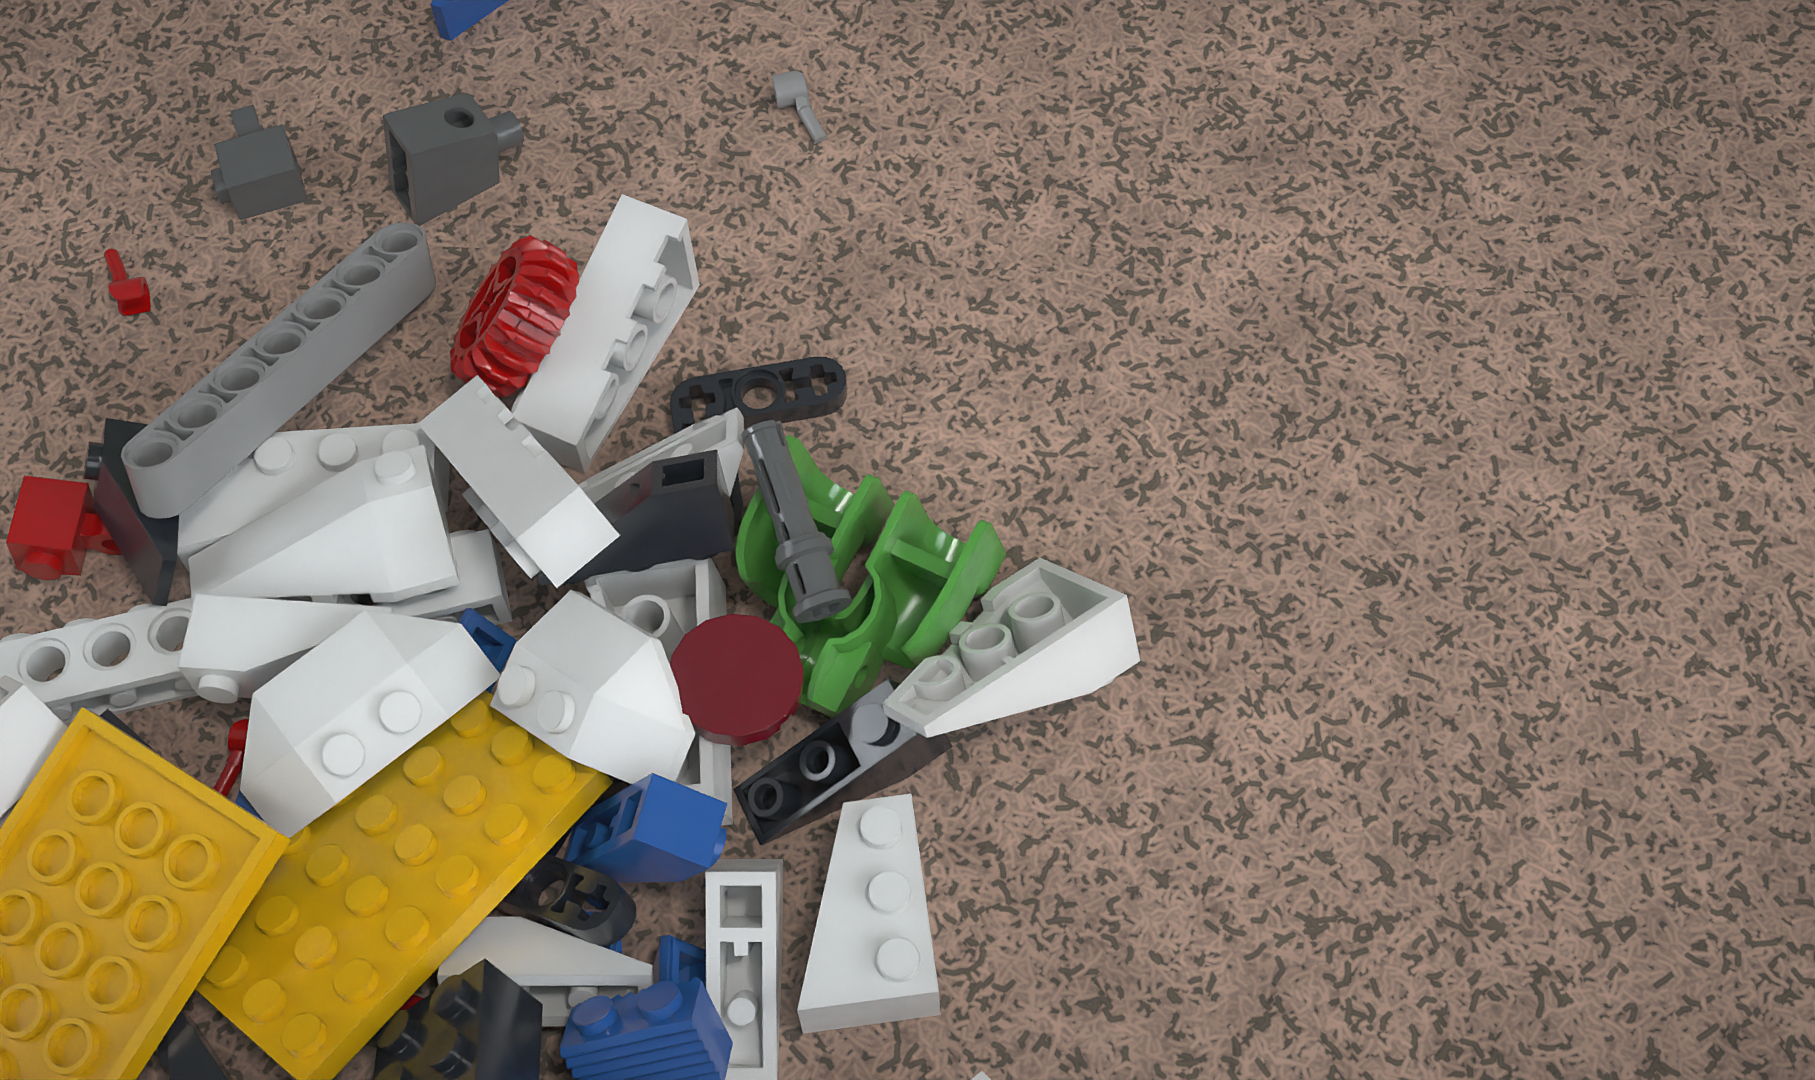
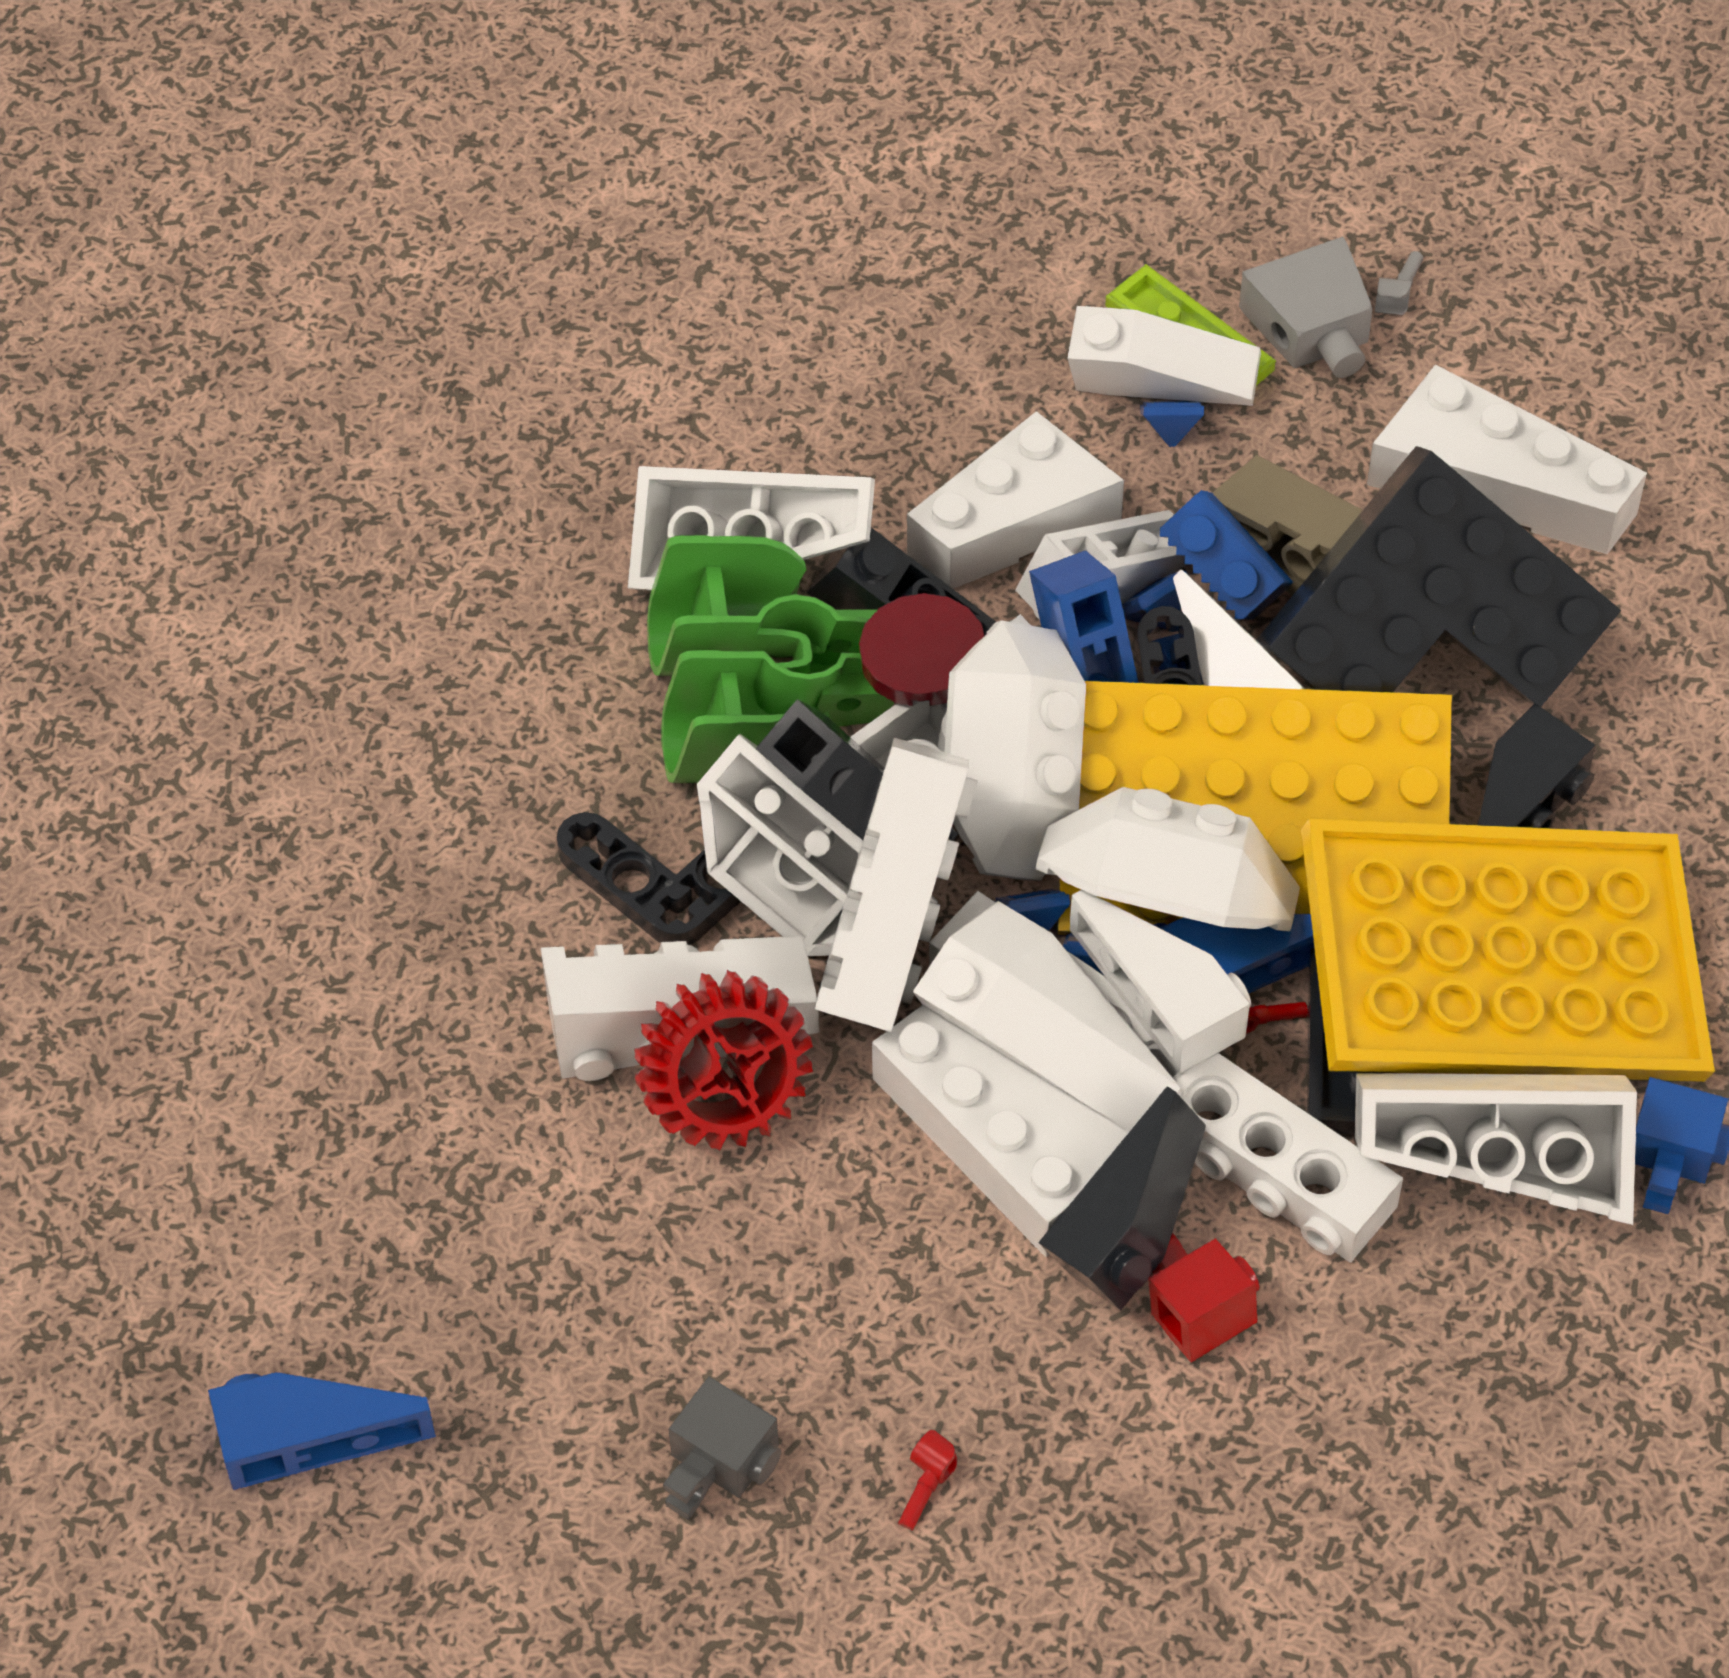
camera: 130 degrees left, 5 degrees down
light grey beam [121,222,436,519] -> none
dark grey torso [383,94,524,226] -> none
dark grey pin [741,420,852,623] -> none
light grey hand [772,71,827,144] -> none

